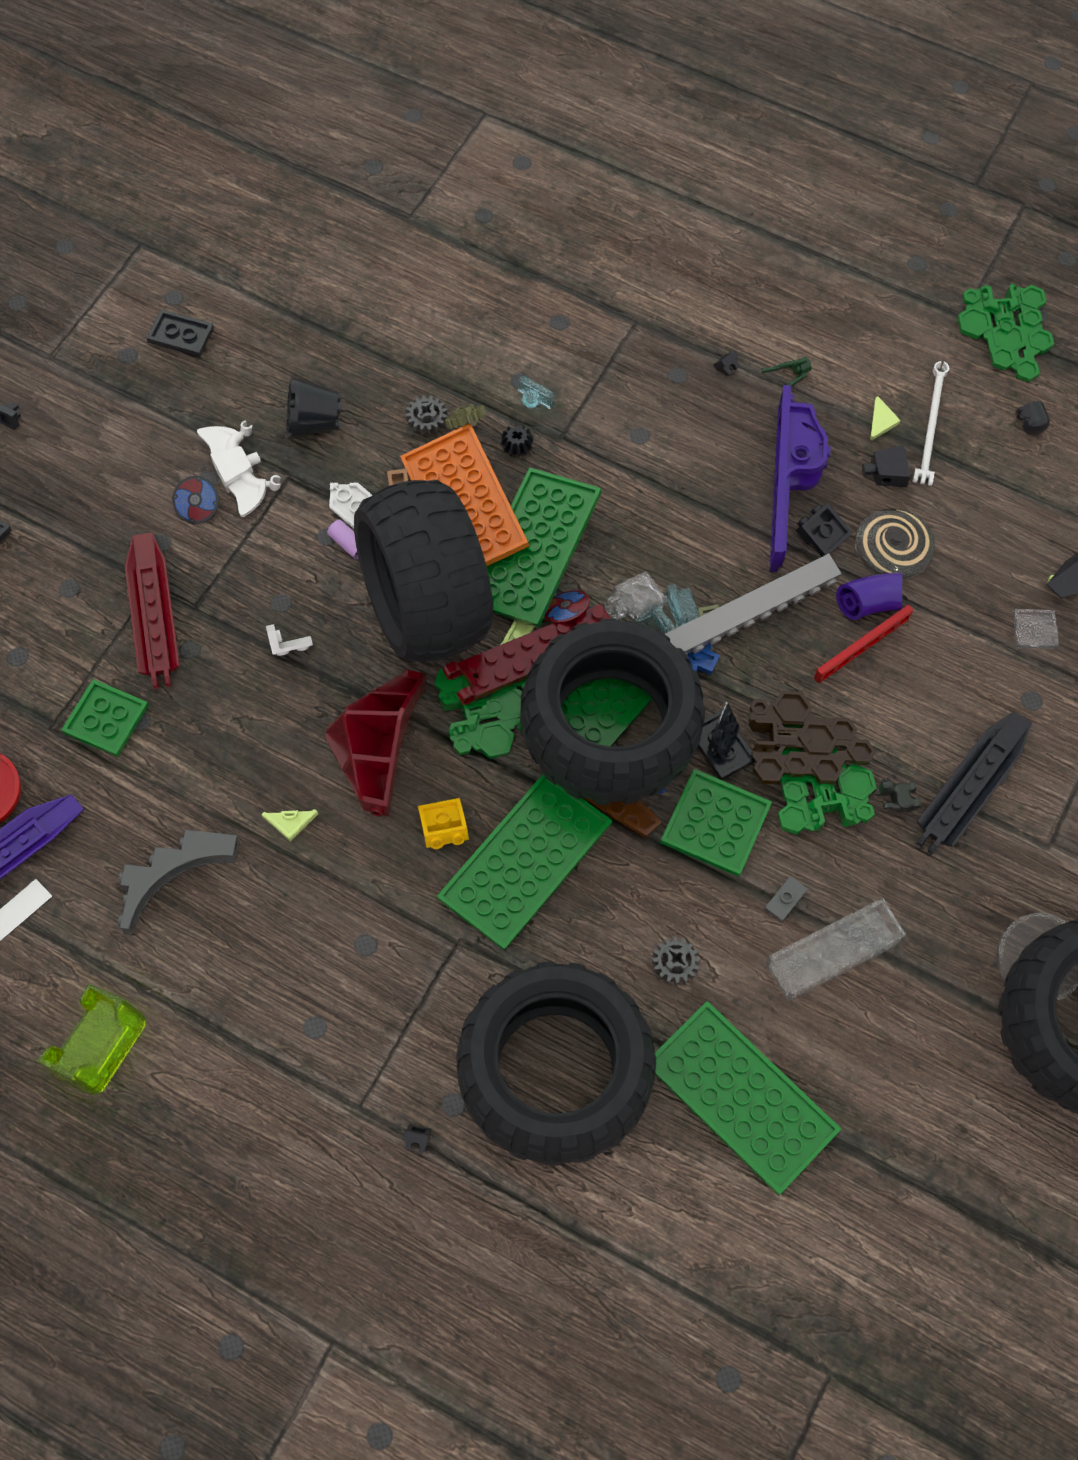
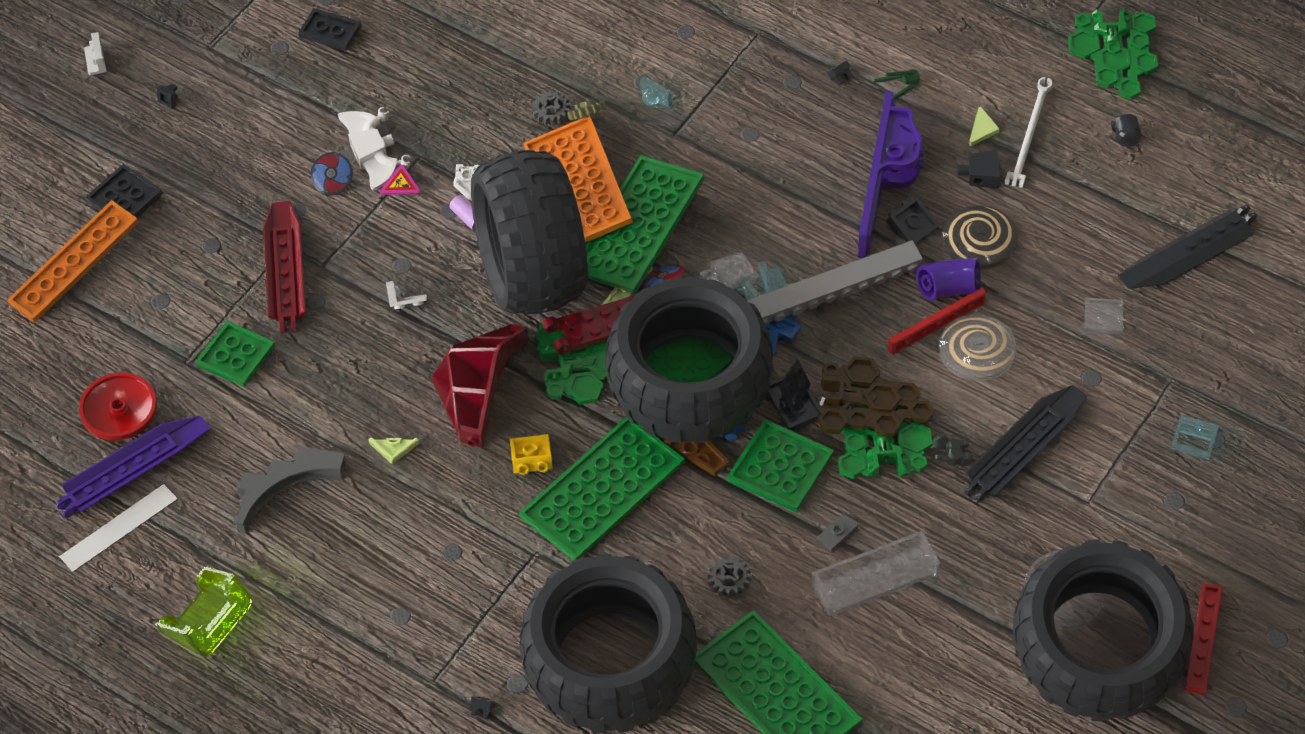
camera: 10 degrees right, 10 degrees down
black cone [286,377,341,437] -> none
black gear [501,424,533,458] -> none
none -> piece [380,165,420,195]
none -> clear dish [939,314,1016,381]

